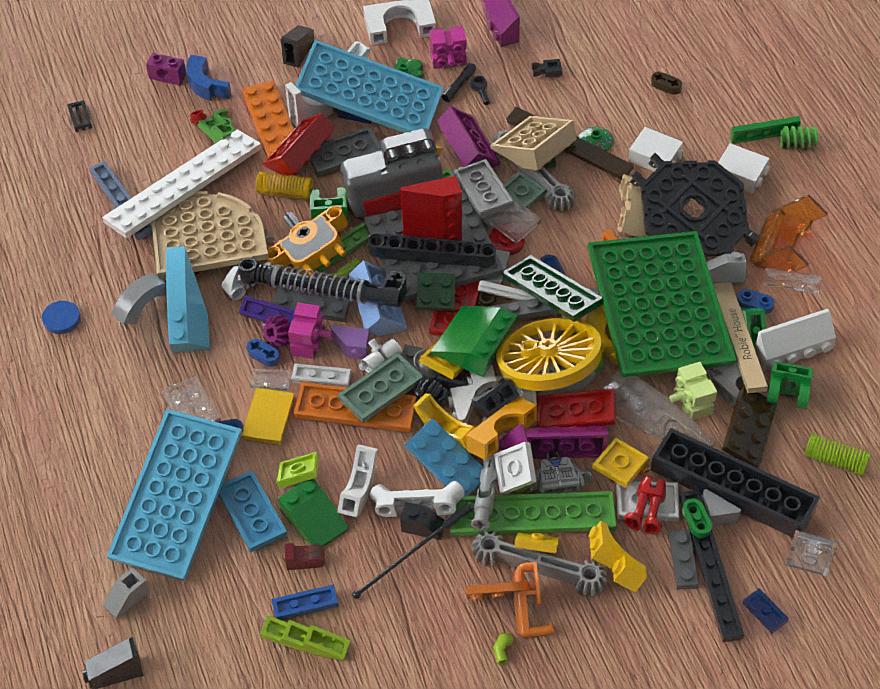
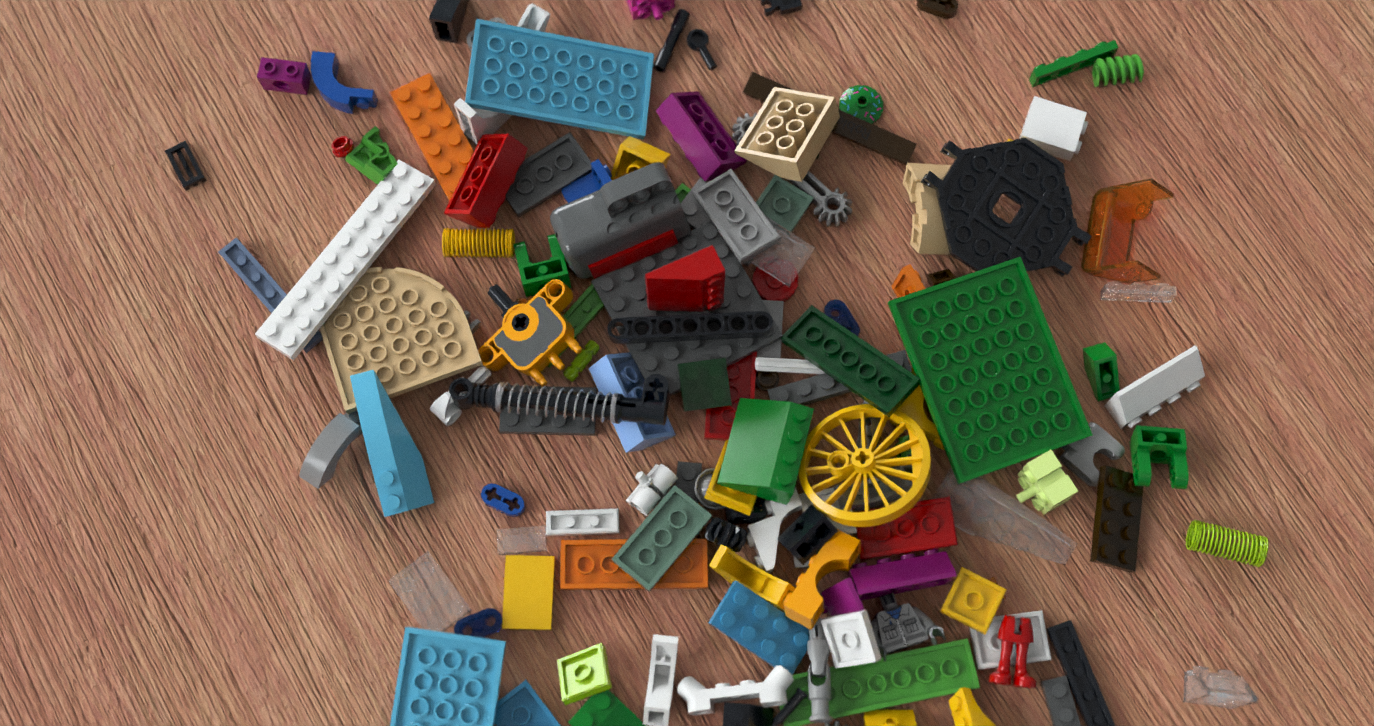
camera: 10 degrees left, 20 degrees up
blue tile [42,301,80,334] -> none
dark purple plate [239,296,295,324] -> none
magenta gear [262,315,291,347] -> none
dark pink brick [288,302,332,359] -> none
medium lavender slope [331,326,370,359] -> none
green plate [394,57,424,77] -> none
white brick [628,127,684,172] -> none
black brick [650,428,820,541] -> none
green plate [682,499,712,538] -> none
light grey slope [702,489,741,526] -> none
light grey slope [707,252,747,282] -> none
tan tile [713,282,768,393] -> none
blue plate [737,289,775,314] -> none

